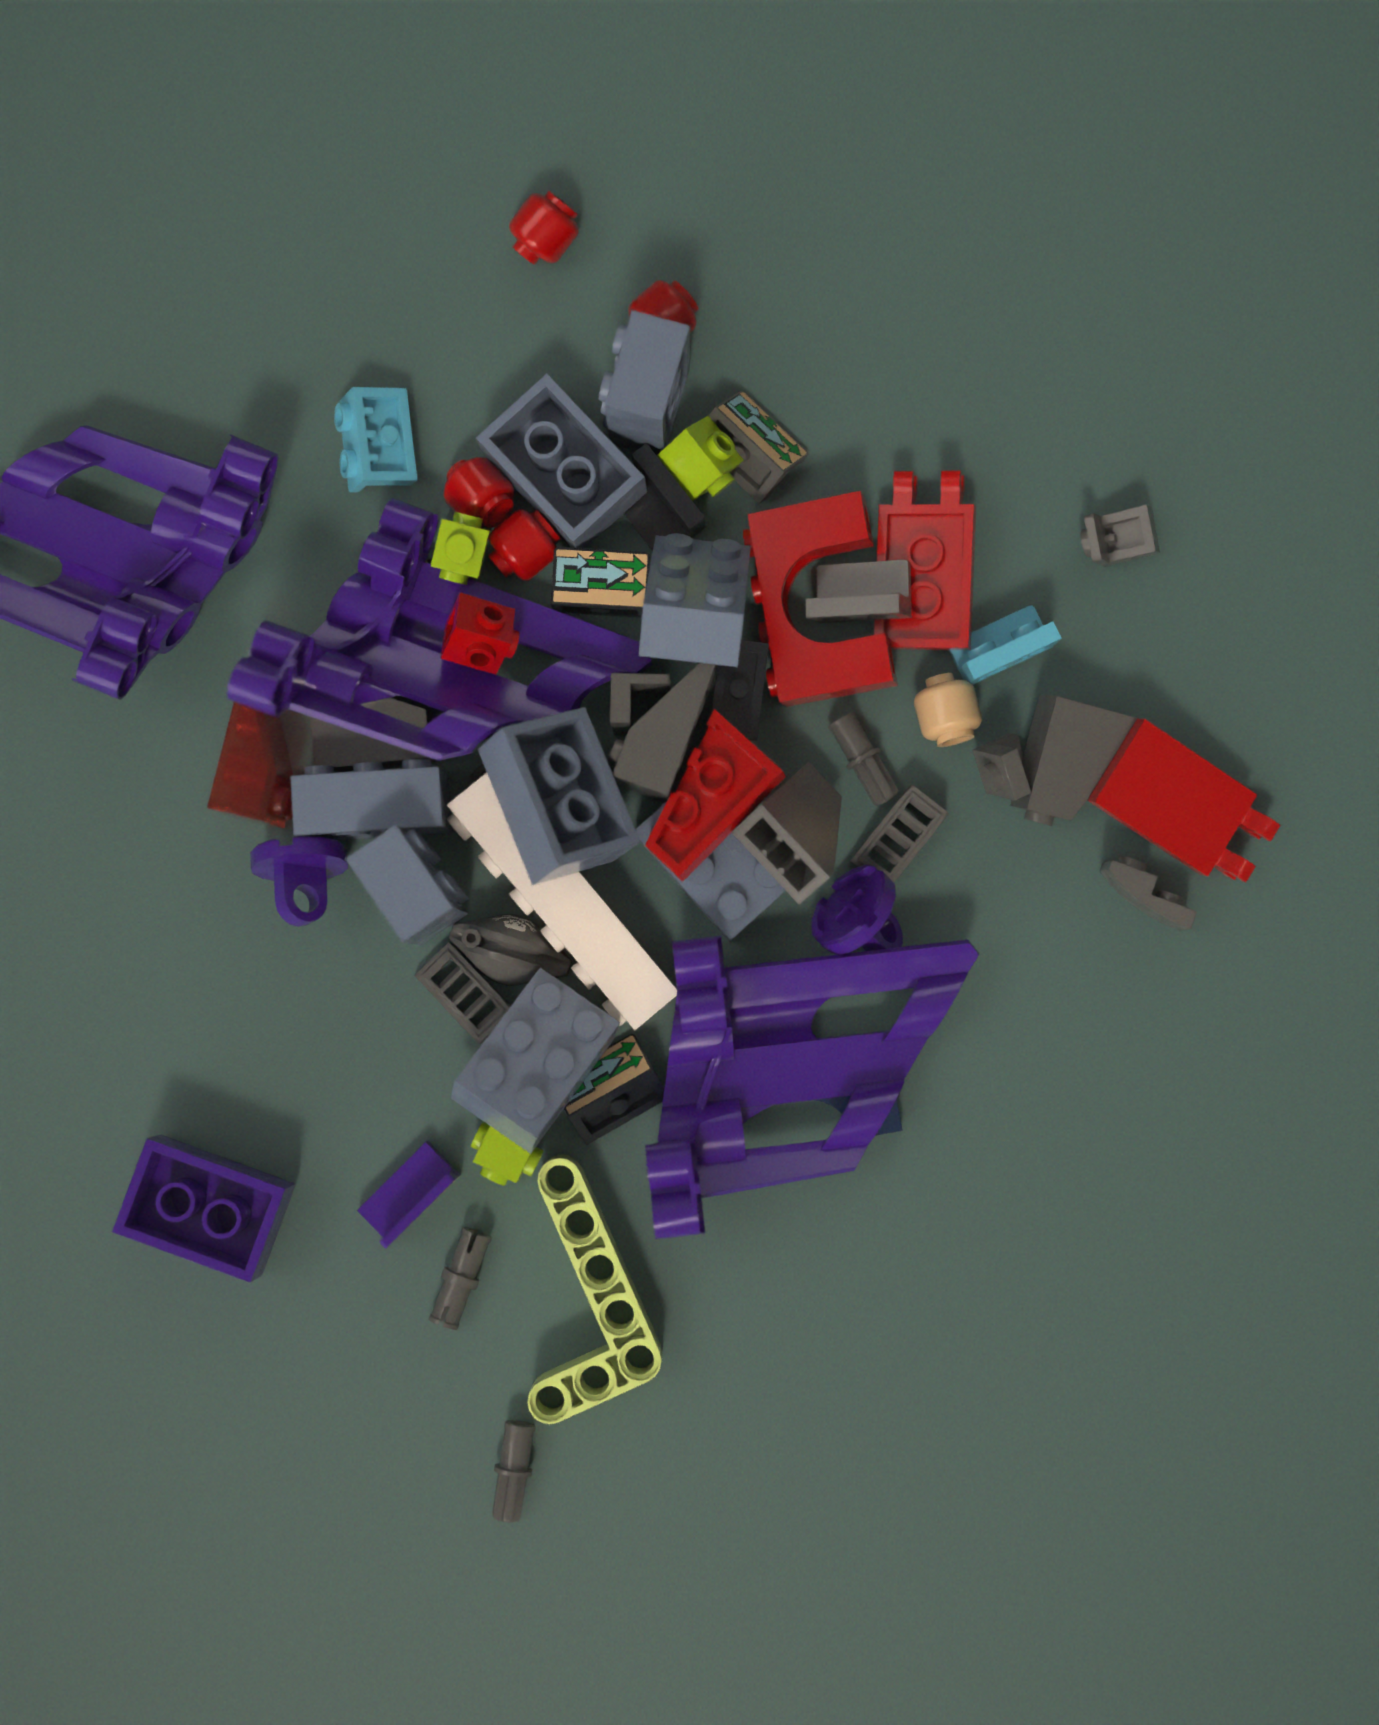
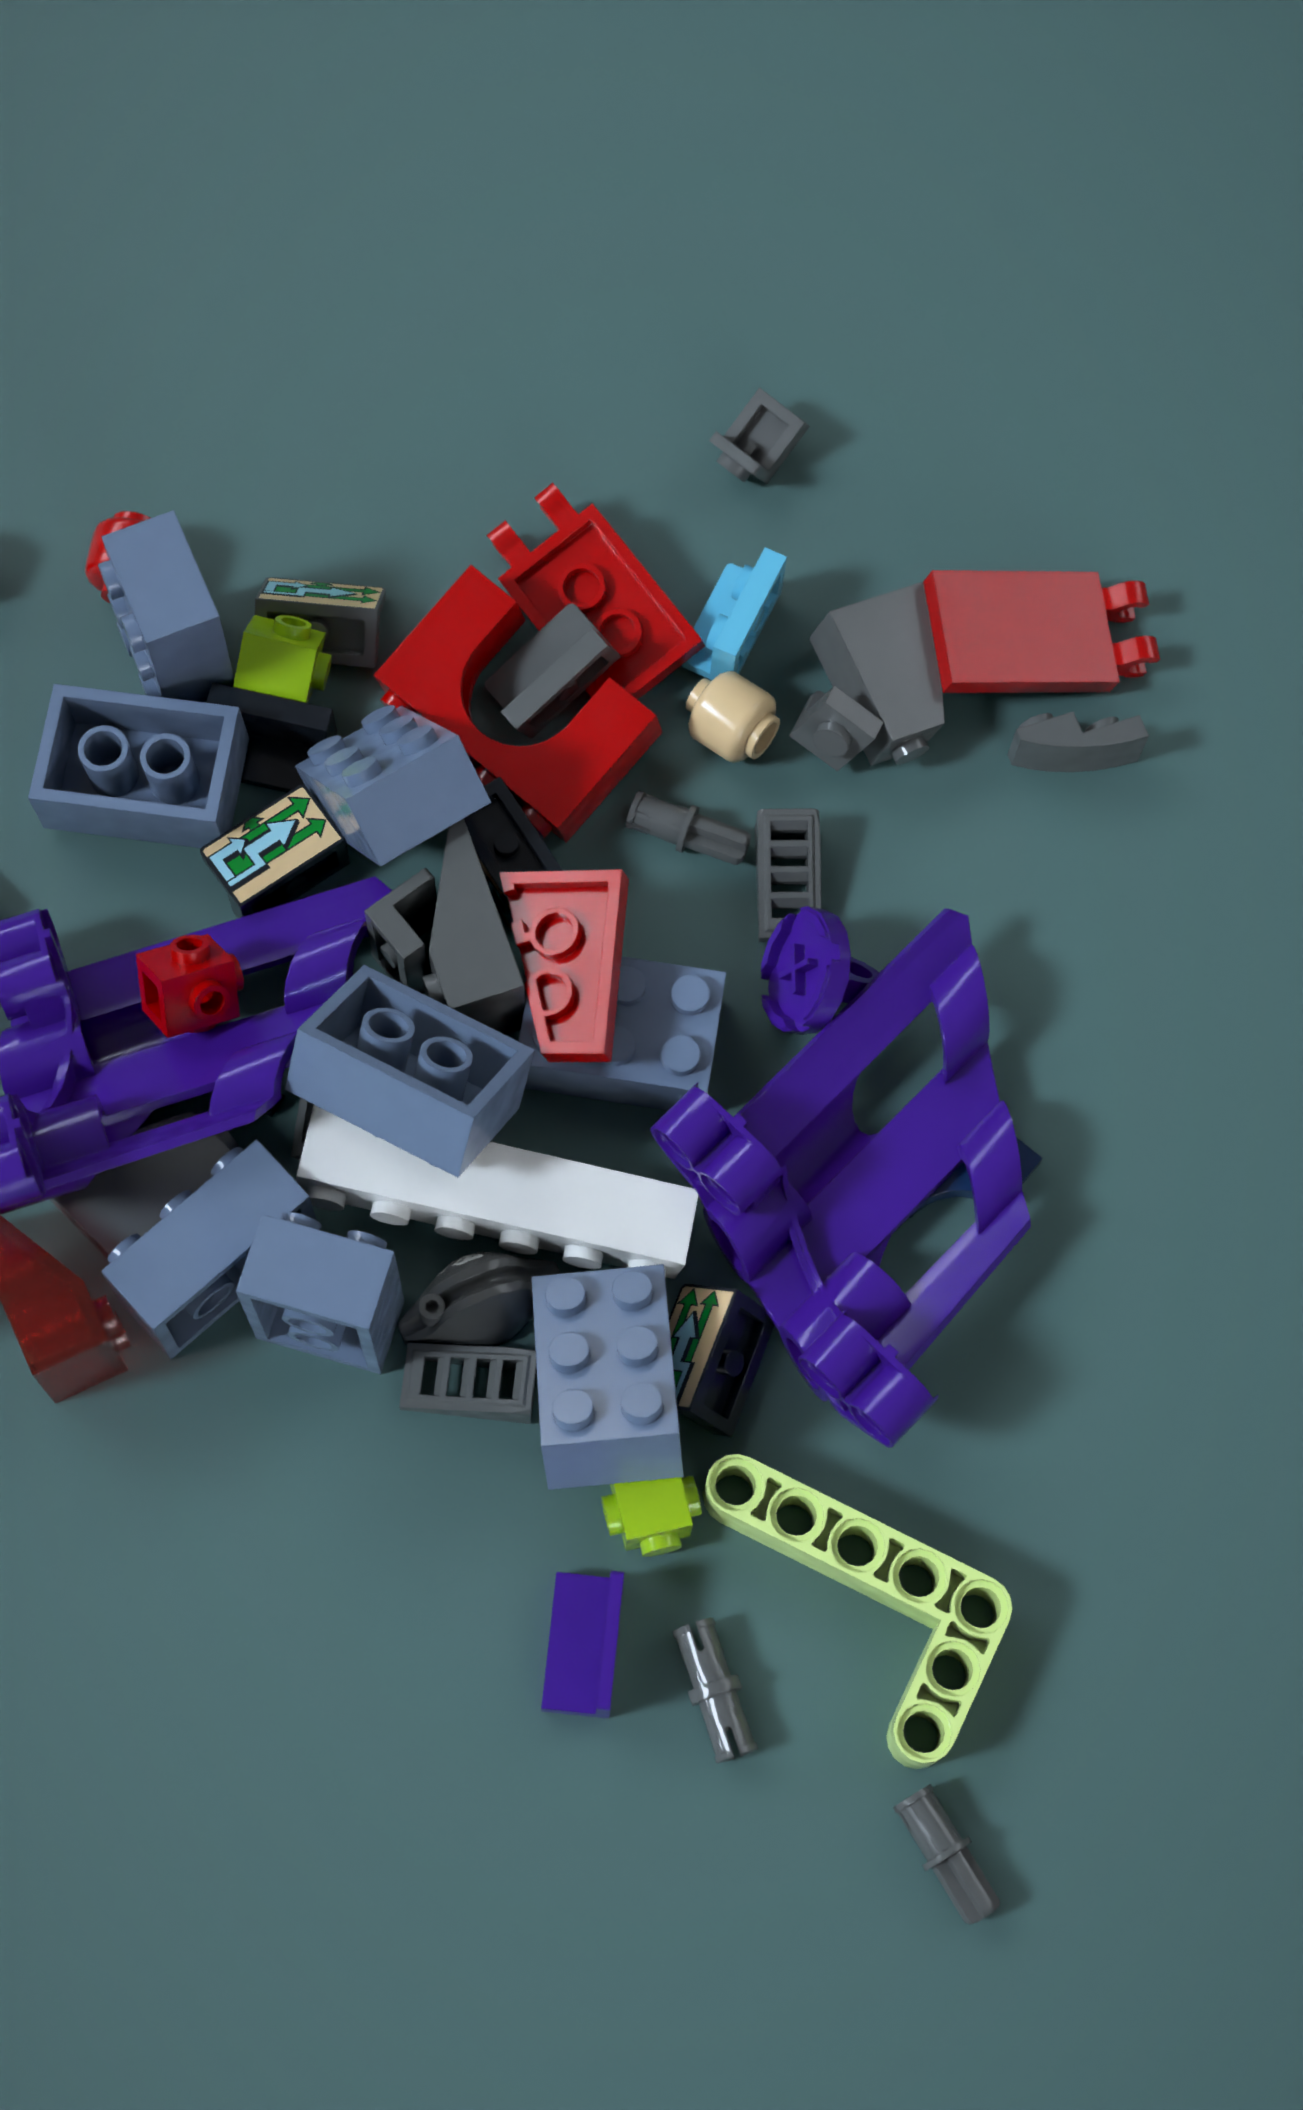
camera: 45 degrees left, 15 degrees down
dark purple brick [112,1135,296,1283] -> none
dark purple tile [250,836,349,927] -> none
lime brick [431,512,491,585] -> none
red head [443,457,514,528] -> none
red head [488,509,561,581] -> none
dark grey slope [732,762,842,905] -> none

